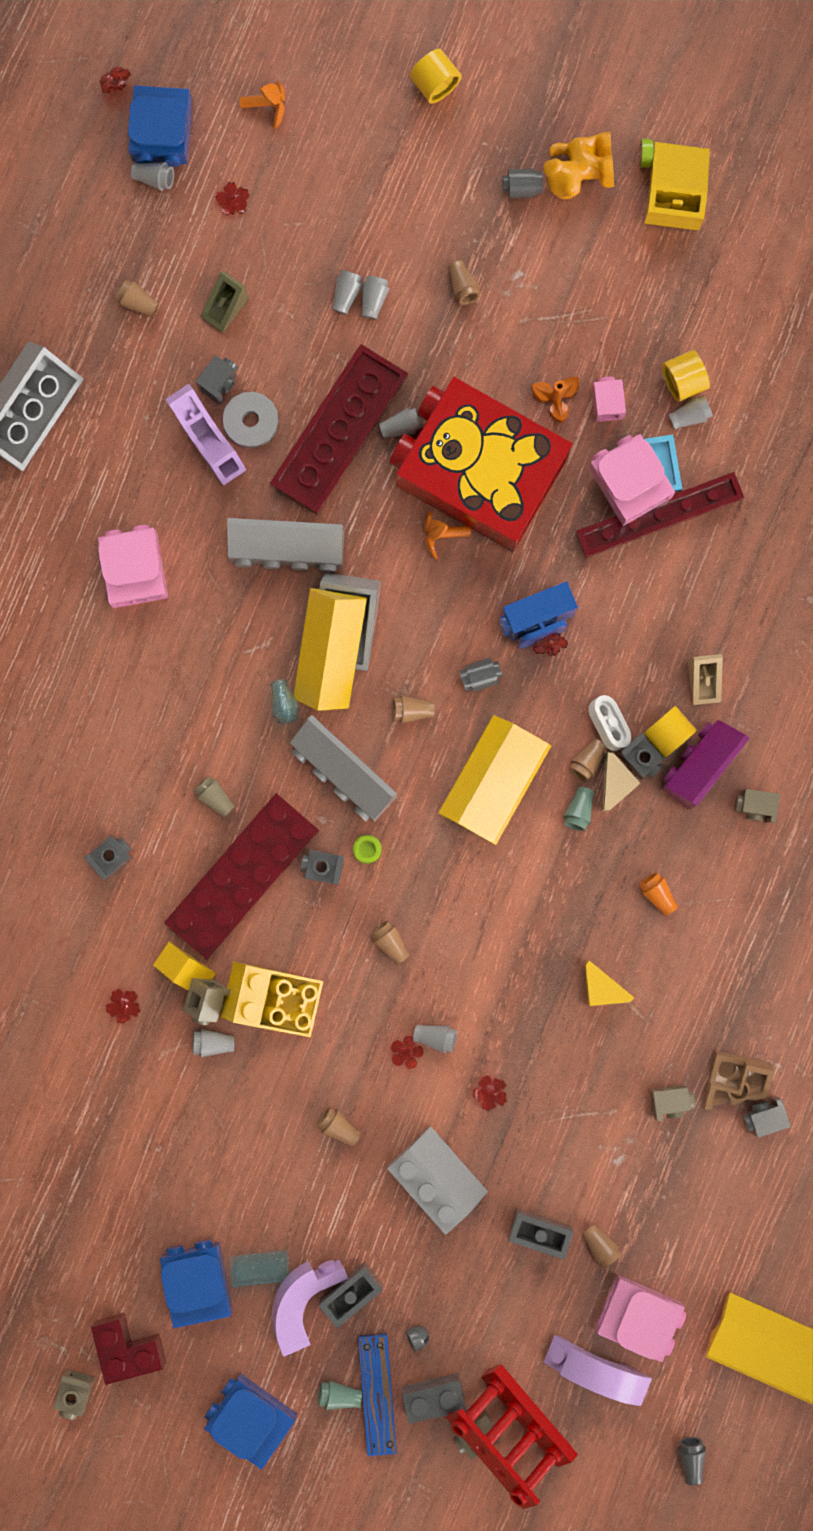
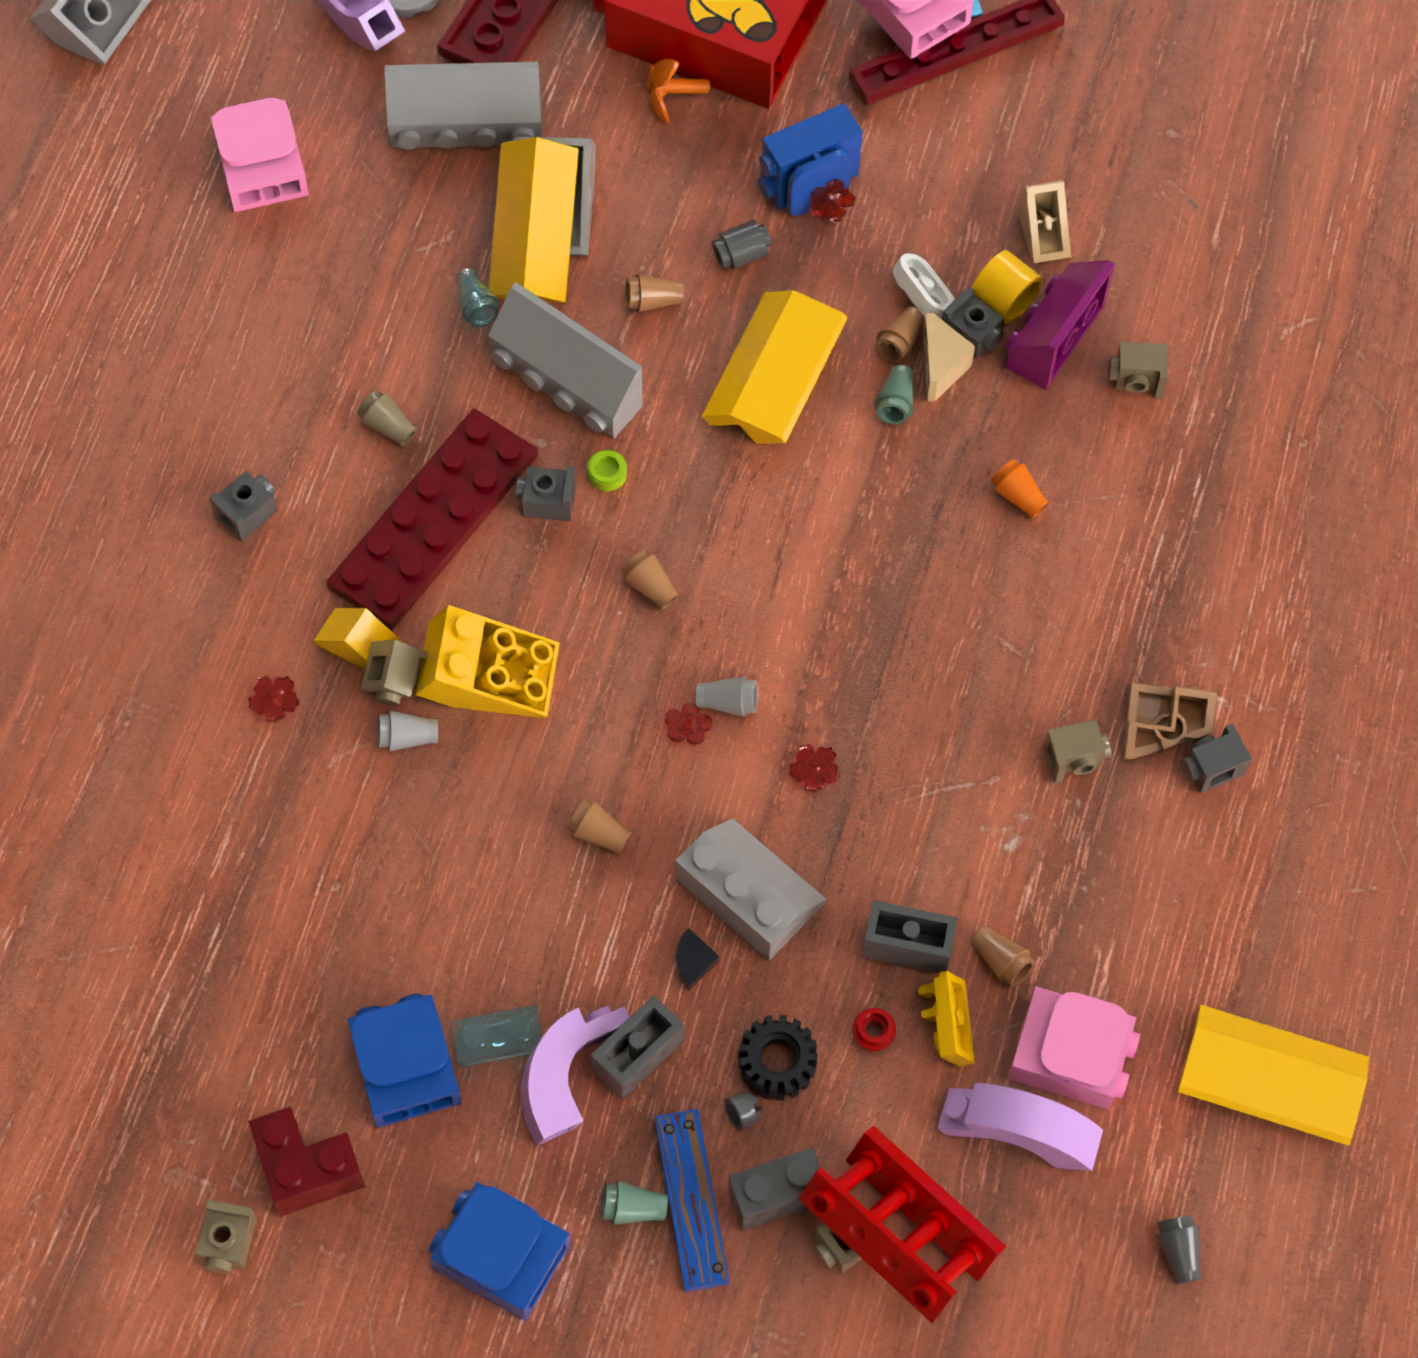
camera: 10 degrees left, 20 degrees down
yellow slope [583,960,634,1006] -> none
none -> black tile [676,928,719,990]
none -> black tyre [738,1014,818,1101]
none -> red plate [852,1008,896,1052]
none -> yellow plate [918,970,975,1067]

